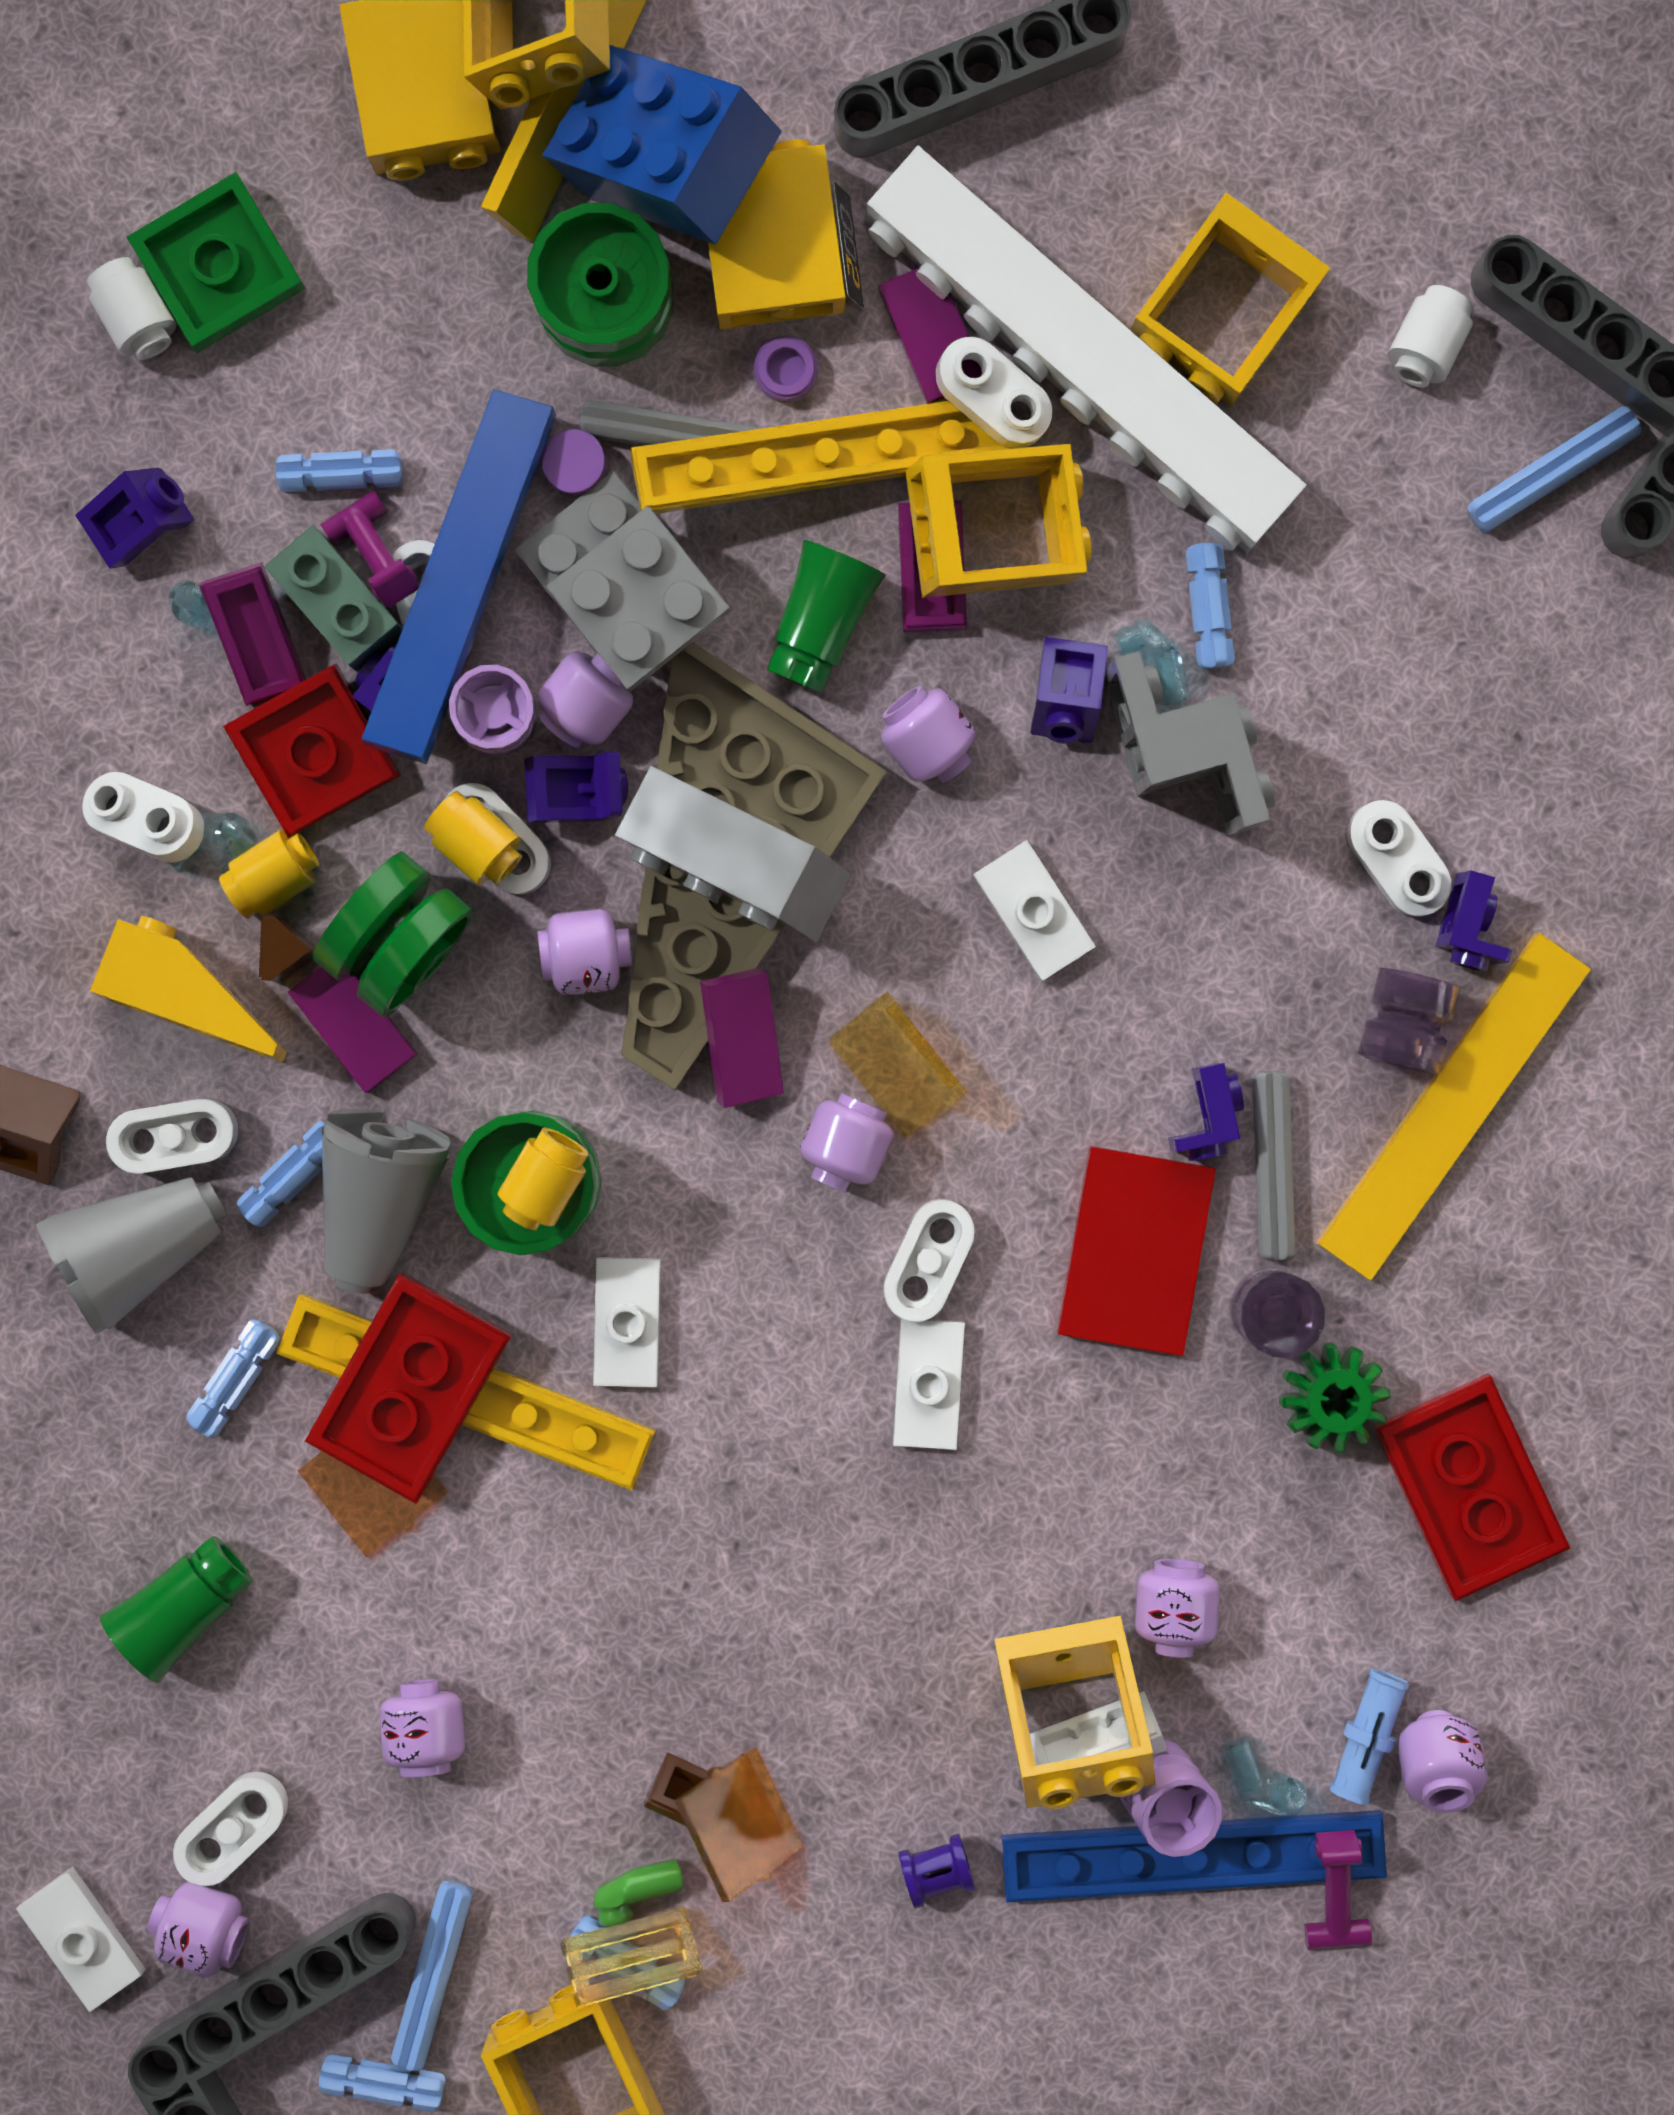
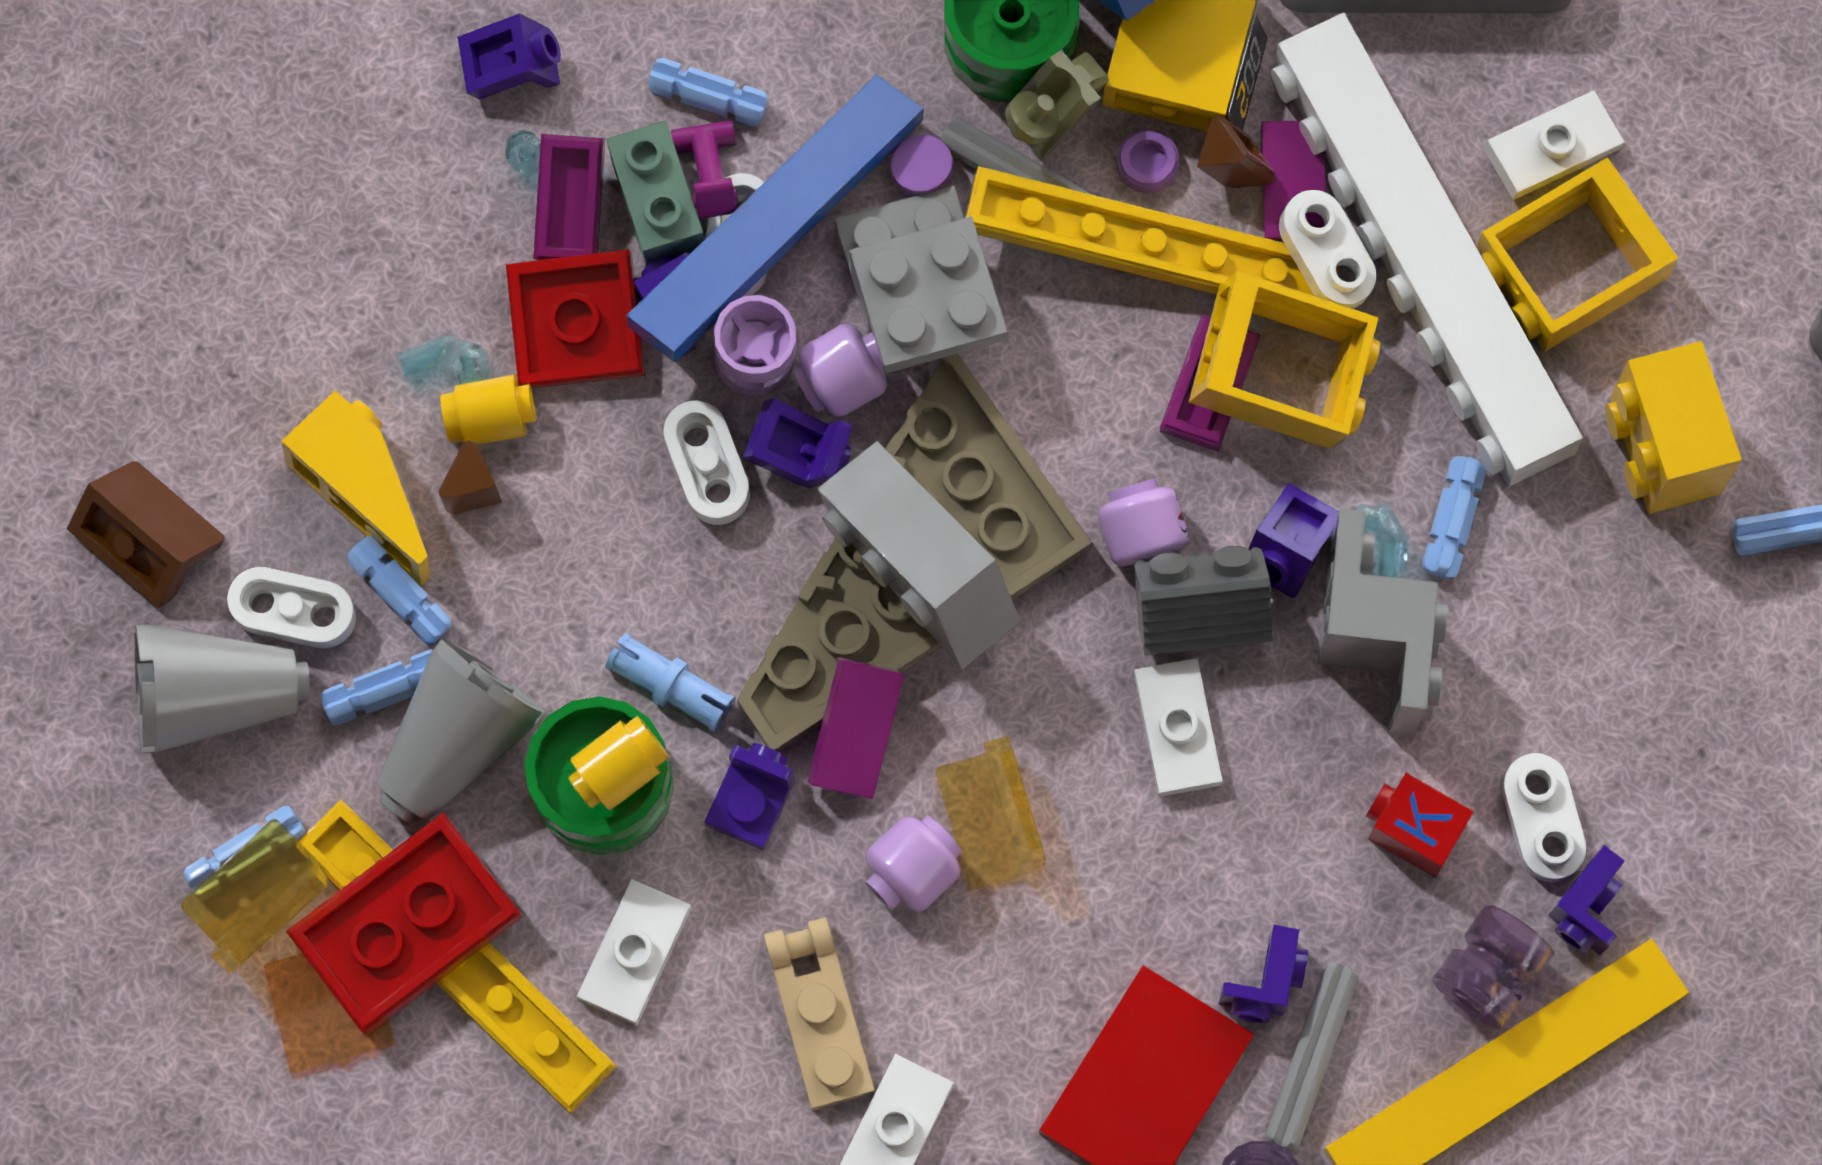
camera: 30 degrees right, 15 degrees down
white plate [82,772,204,863] -> none
green plant [100,1536,253,1683] -> none
magenta tile [287,967,418,1093] -> none
green wheel [312,851,475,1017] -> none
yellow brick [424,791,522,886] -> none
lavender head [538,909,632,995] -> none
green plant [767,540,886,693] -> none
white plate [883,1199,975,1322] -> none
white brick [1387,285,1474,388] -> none
none -> clear yellow panel [181,819,329,975]
none -> light blue axle [347,536,452,645]
none -> light blue pin [605,633,736,732]
none -> dark purple bracket [704,743,795,851]
none -> tan plate [763,917,875,1111]
none -> olive hips [1002,50,1109,160]
none -> dark grey brick [1134,546,1273,656]
none -> reddish brown slope [1197,115,1276,188]
none -> red brick [1366,772,1474,878]
none -> white plate [1483,91,1624,200]
none -> yellow brick [1605,341,1742,514]

